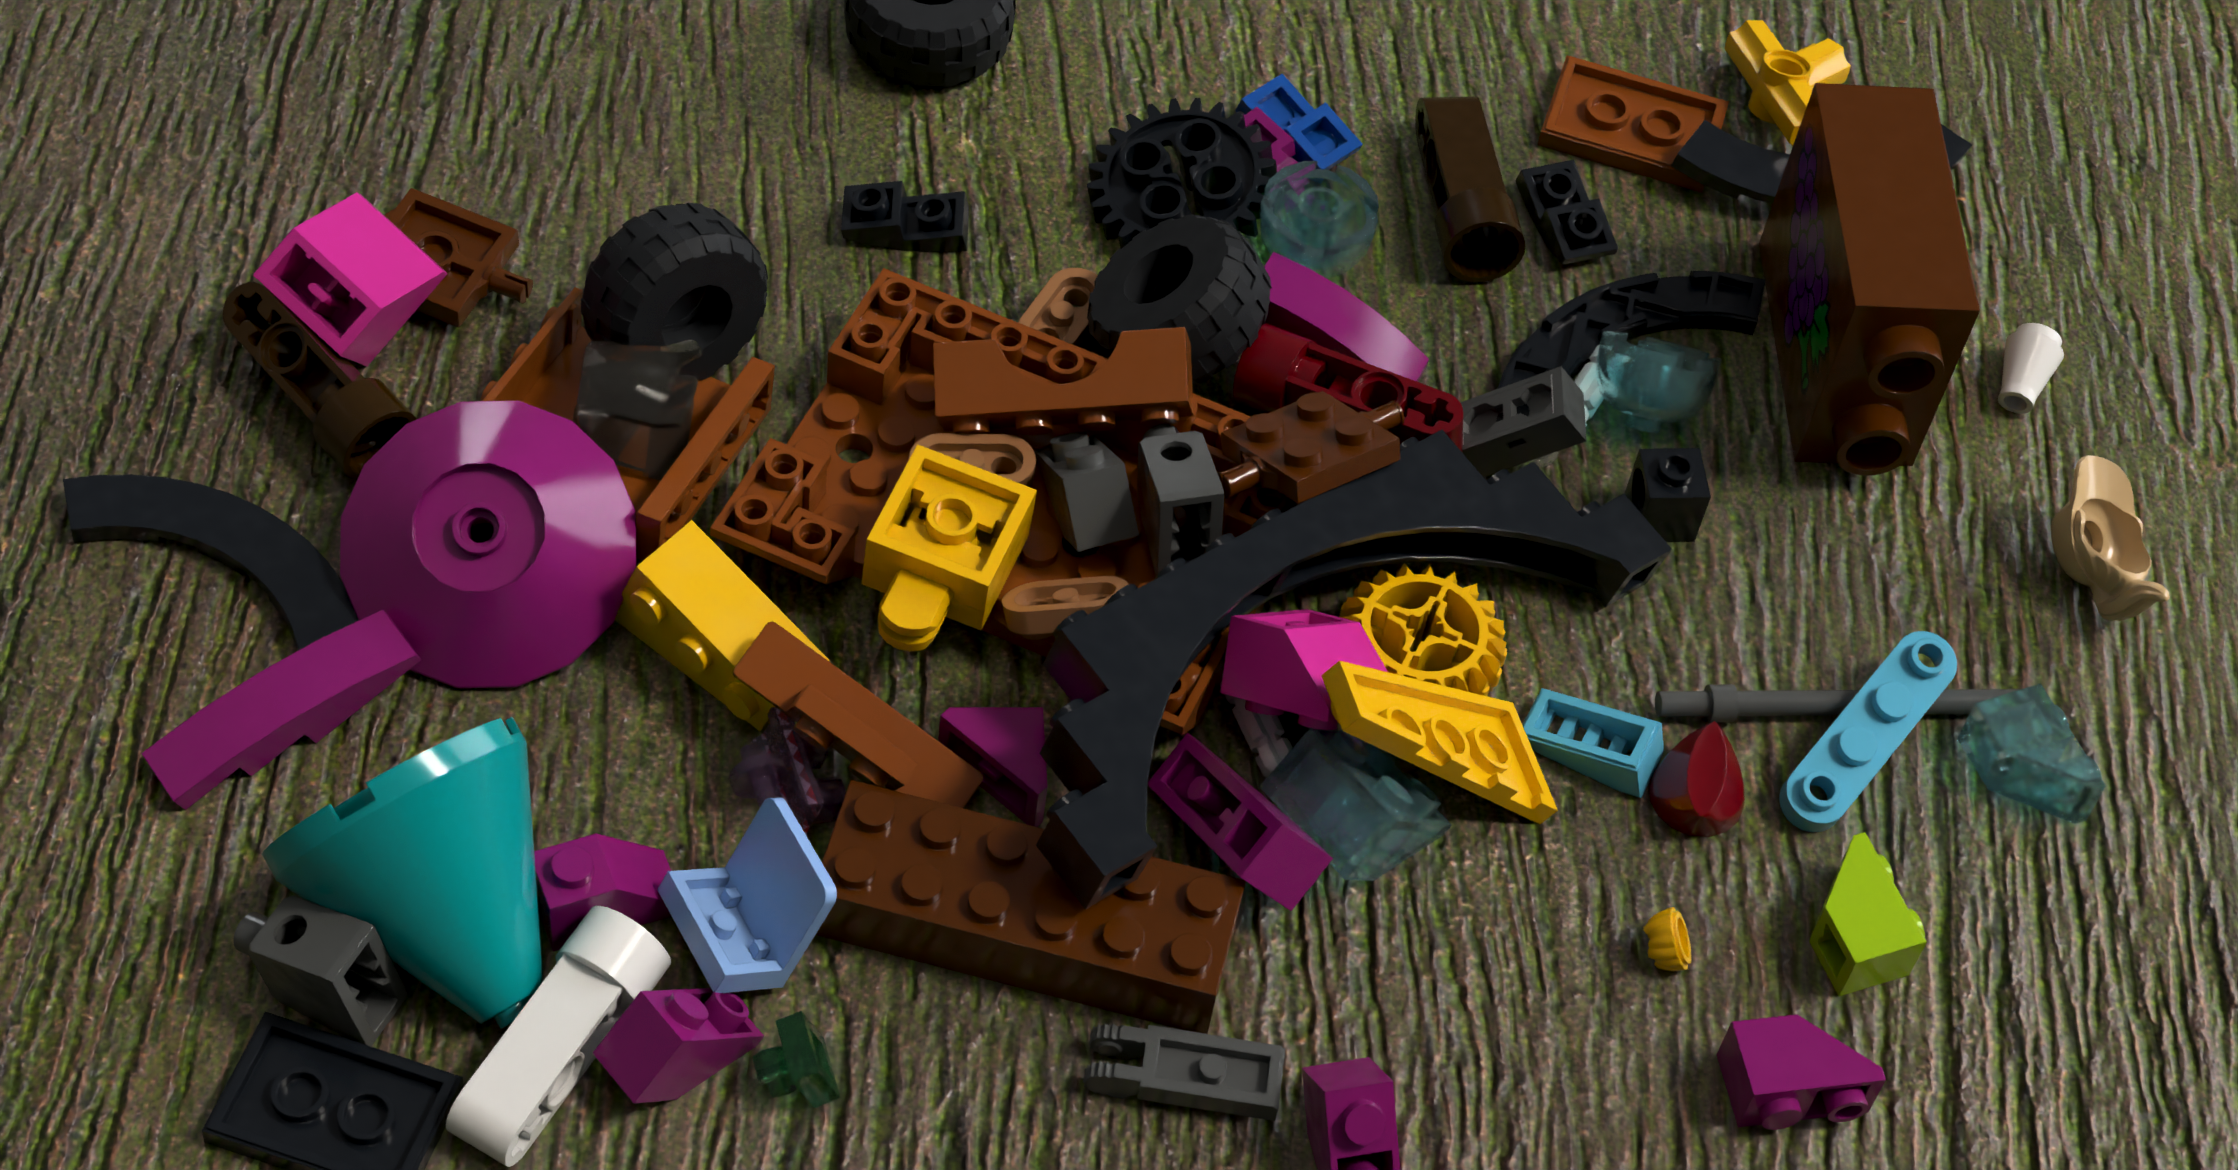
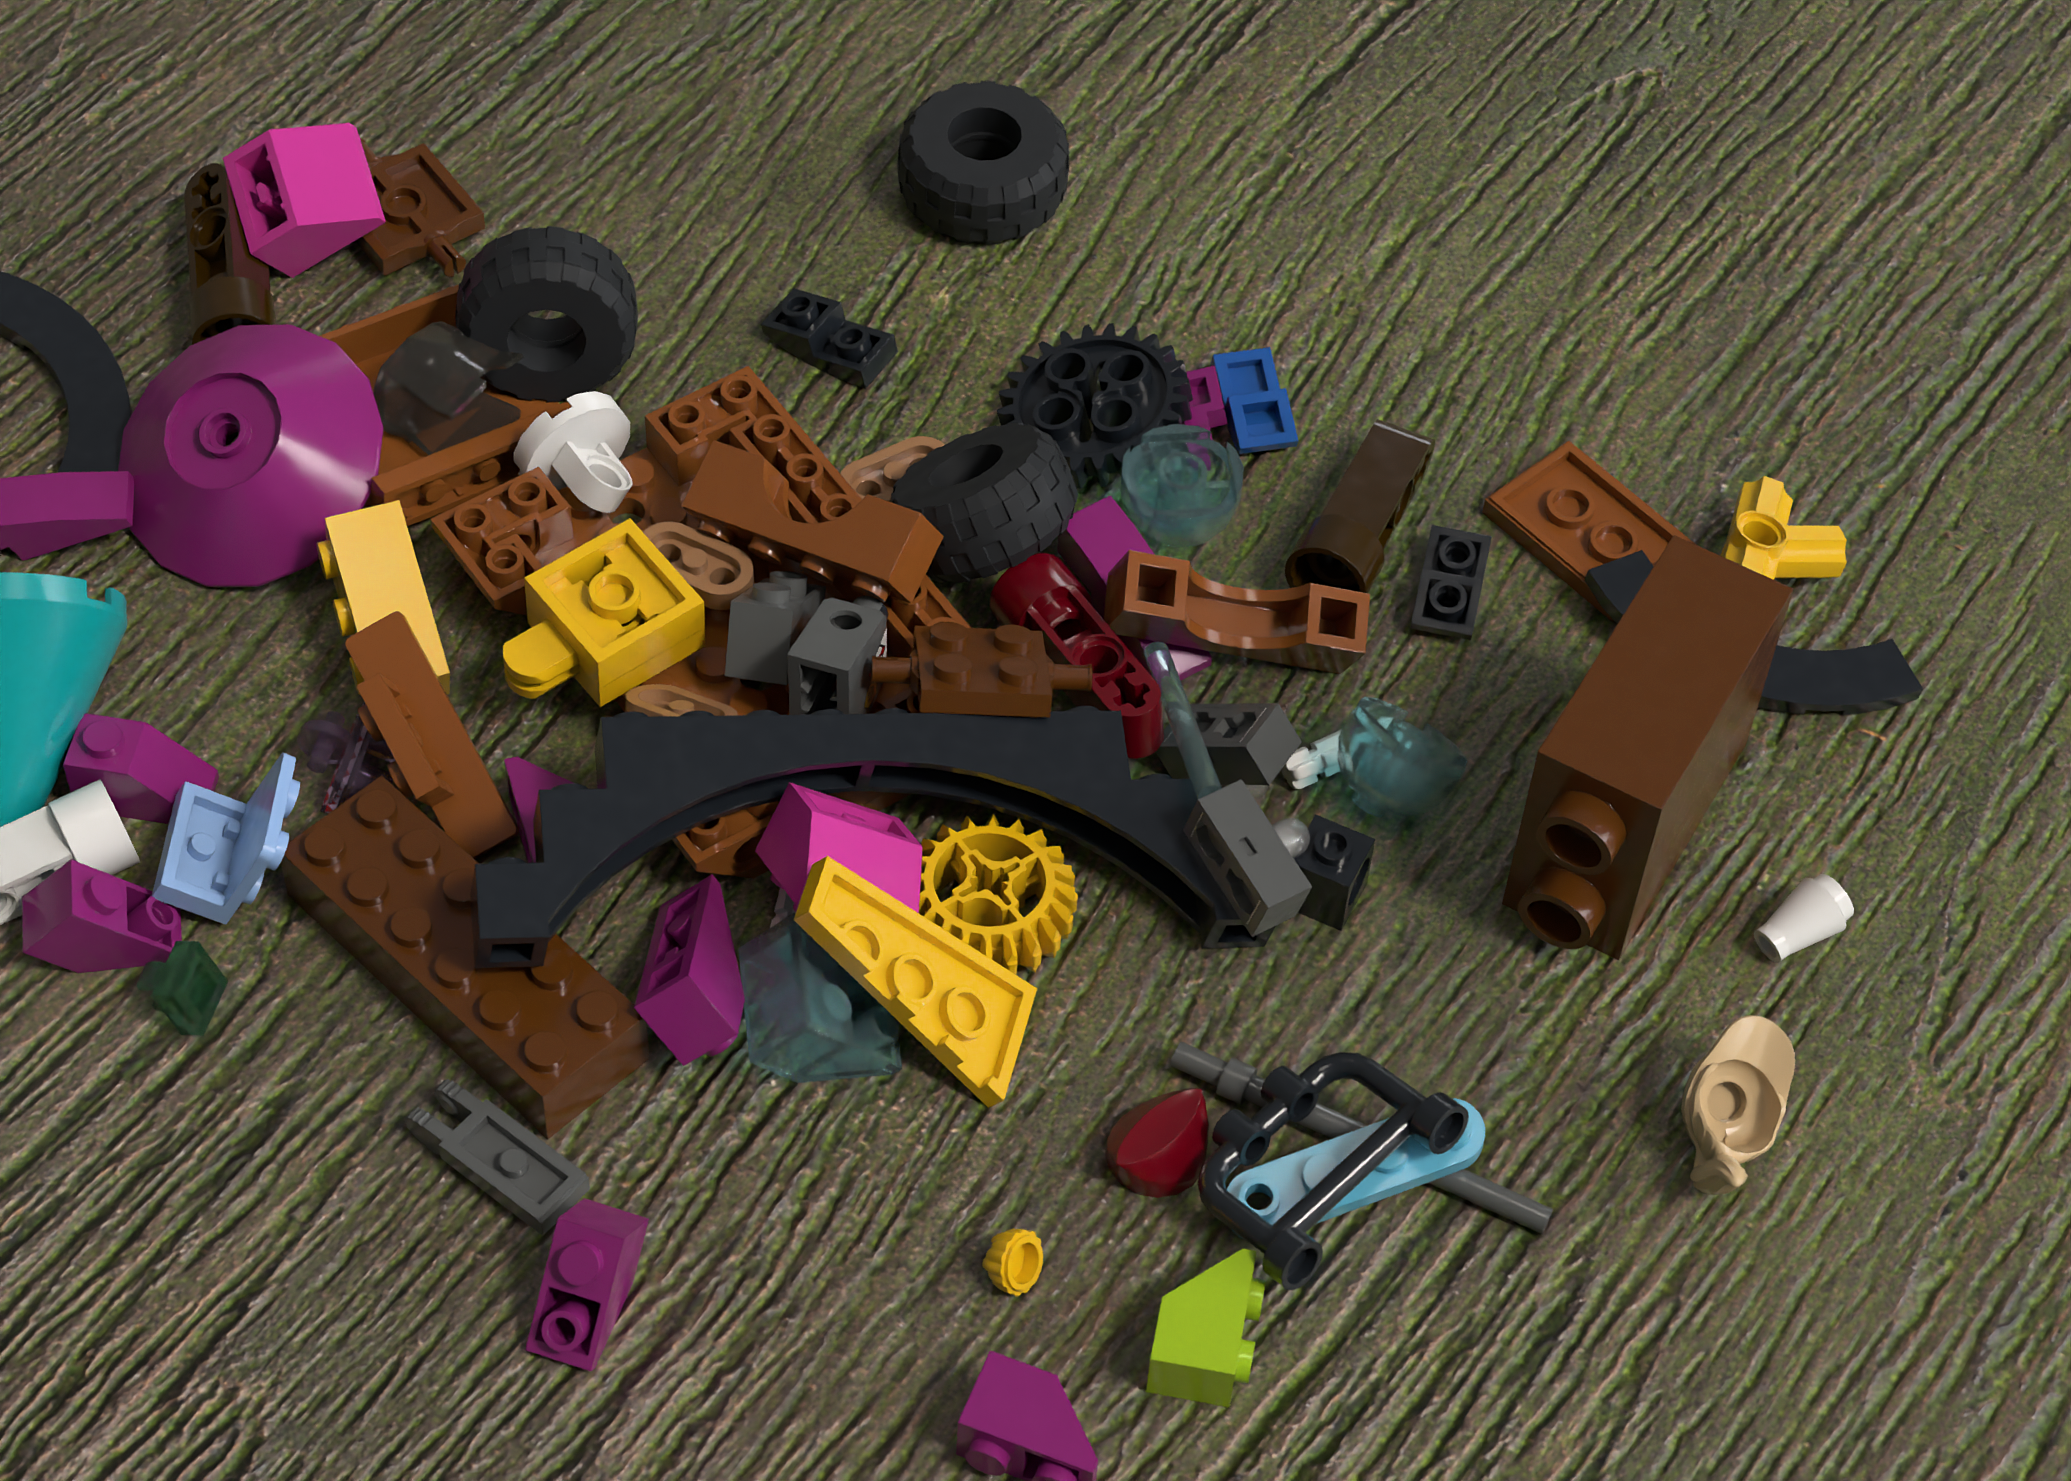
camera: 35 degrees right, 0 degrees up
black tile [1498,271,1766,389] -> none
medium azure slope [1522,688,1664,798] -> none
clear light blue slope [1957,683,2106,824] -> none
none -> white tile [514,391,633,513]
none -> dark orange arch [1104,550,1370,674]
none -> clear light blue bar [1144,641,1221,799]
none -> dark grey piece [1183,779,1312,937]
none -> black bar [1198,1052,1469,1290]

